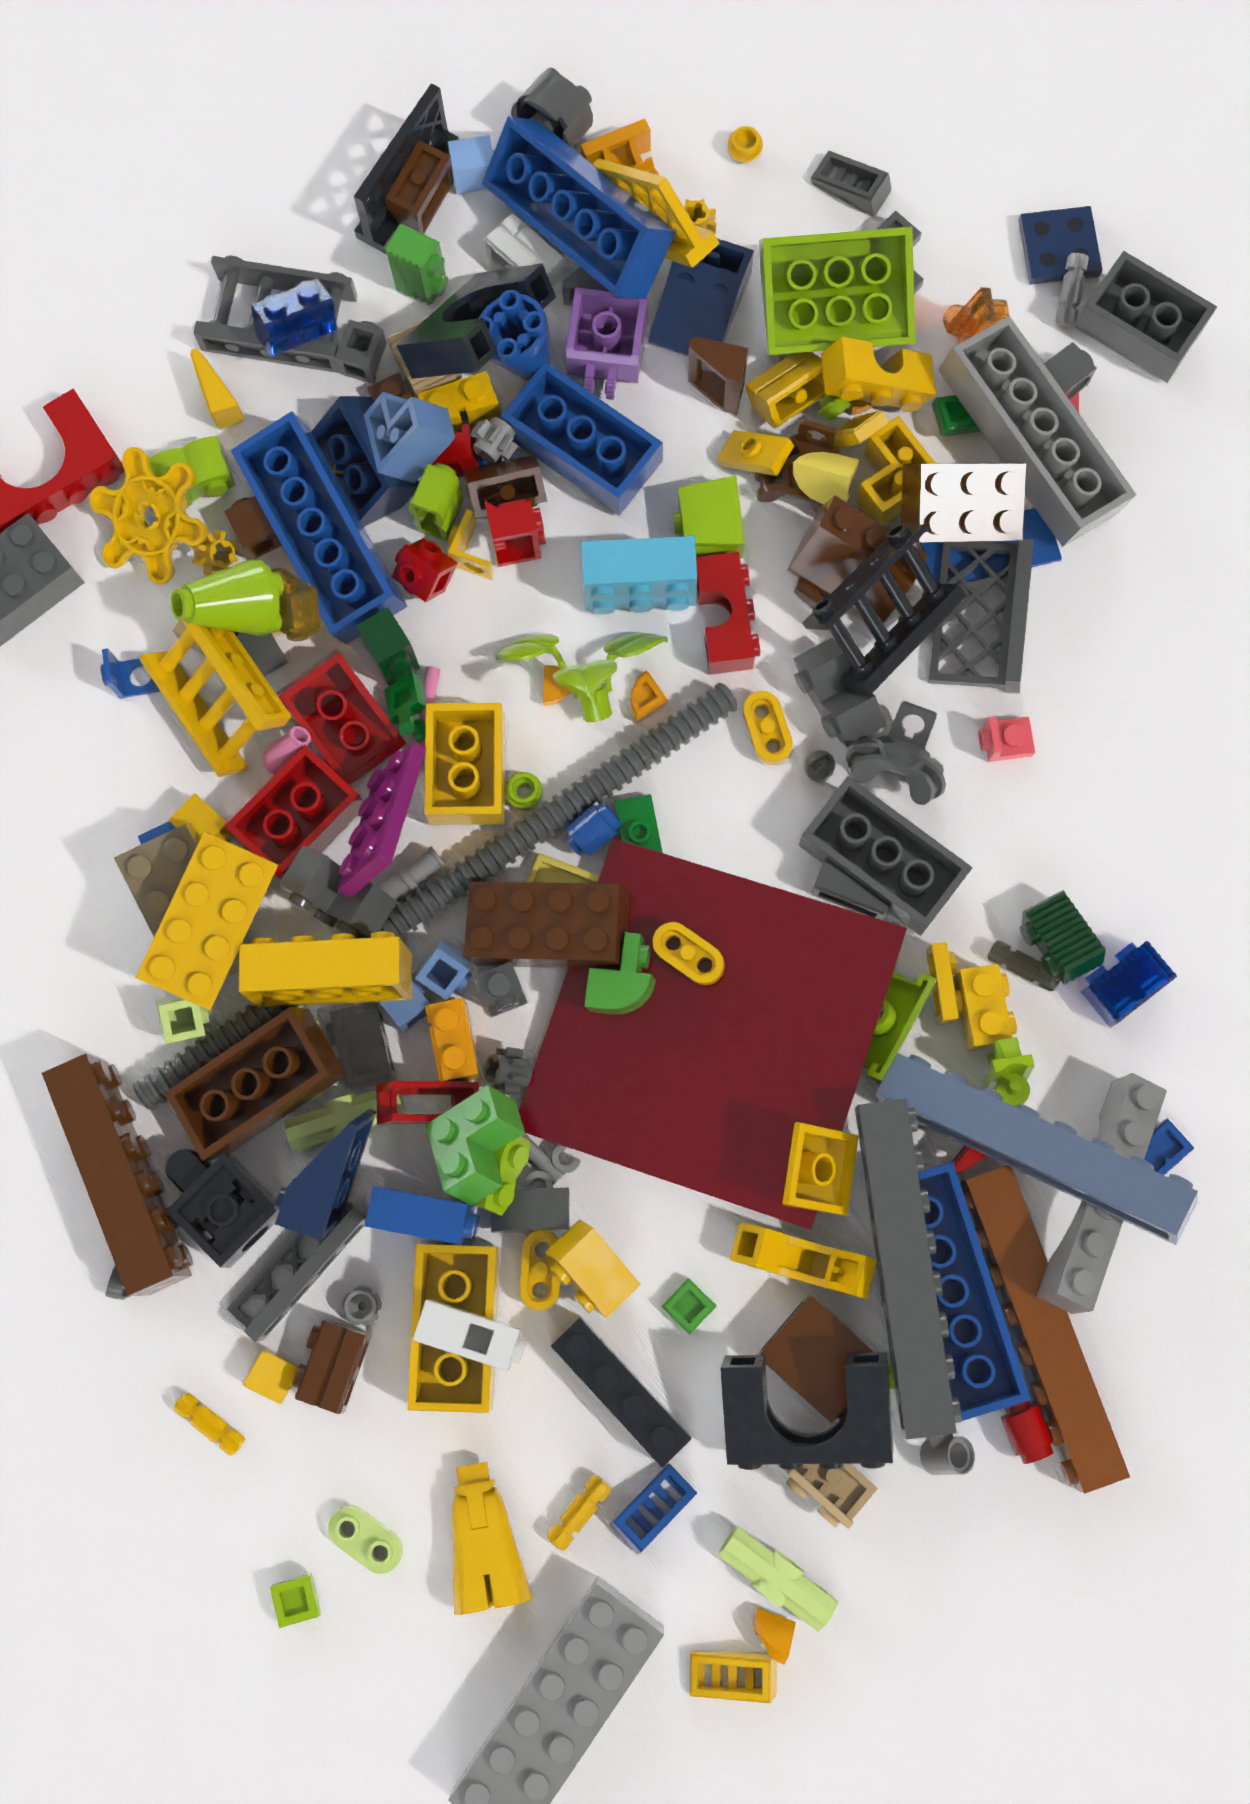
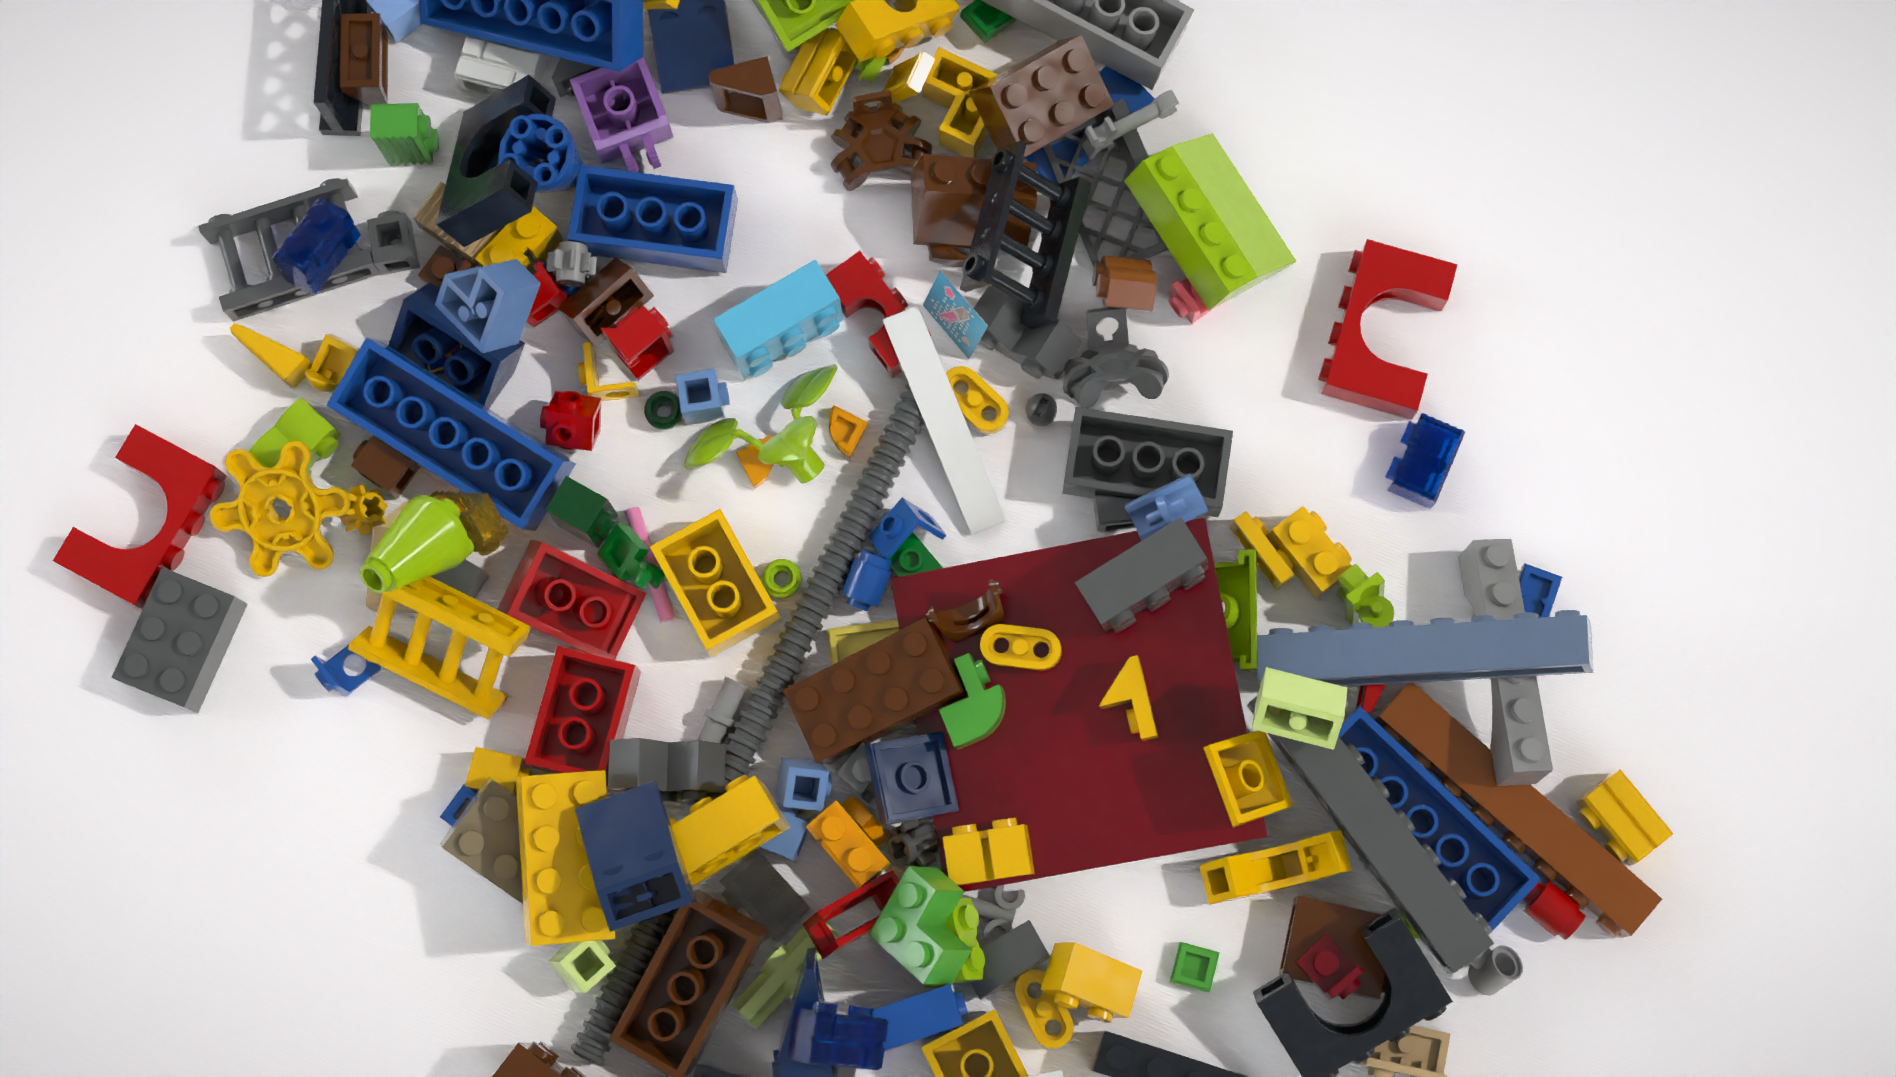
camera: 30 degrees left, 0 degrees up
bright pink cone [263,726,311,775] -> none
magenta plate [337,741,426,898] -> none
lime brick [409,463,464,541] -> none
lime torso [673,475,745,558] -> none
yellow plate [716,430,794,476] -> none
light yellow brick [793,452,859,504] -> none
clear smoke axle [987,940,1060,991] -> none
dark green brick [1019,890,1106,985] -> none
none -> yellow plate [305,334,359,393]
none -> dark blue slope [575,780,697,932]
none -> dark green plate [644,391,683,430]
none -> medium blue brick [675,369,730,425]
none -> clear blue brick [788,1000,889,1070]
none -> light orange tile [841,795,889,848]
none -> dark blue tile [865,731,959,826]
none -> blue bracket [869,497,947,559]
none -> white sticker [882,306,1006,535]
none -> medium azure sticker [923,270,988,360]
none -> reddish brown helmet [925,579,1004,642]
none -> yellow piece [943,818,1035,885]
none -> dark grey brick [1075,517,1209,633]
none -> light grey bar [1082,89,1179,160]
none -> dark orange brick [1092,255,1157,312]
none -> yellow slope [1099,655,1158,741]
none -> lime slope [1124,133,1296,311]
none -> medium blue hips [1125,473,1208,540]
none -> yellowish green brick [1252,667,1348,750]
none -> dark red bracket [1295,934,1364,1000]
none -> red arch [1318,239,1458,420]
none -> yellow brick [1576,769,1674,866]

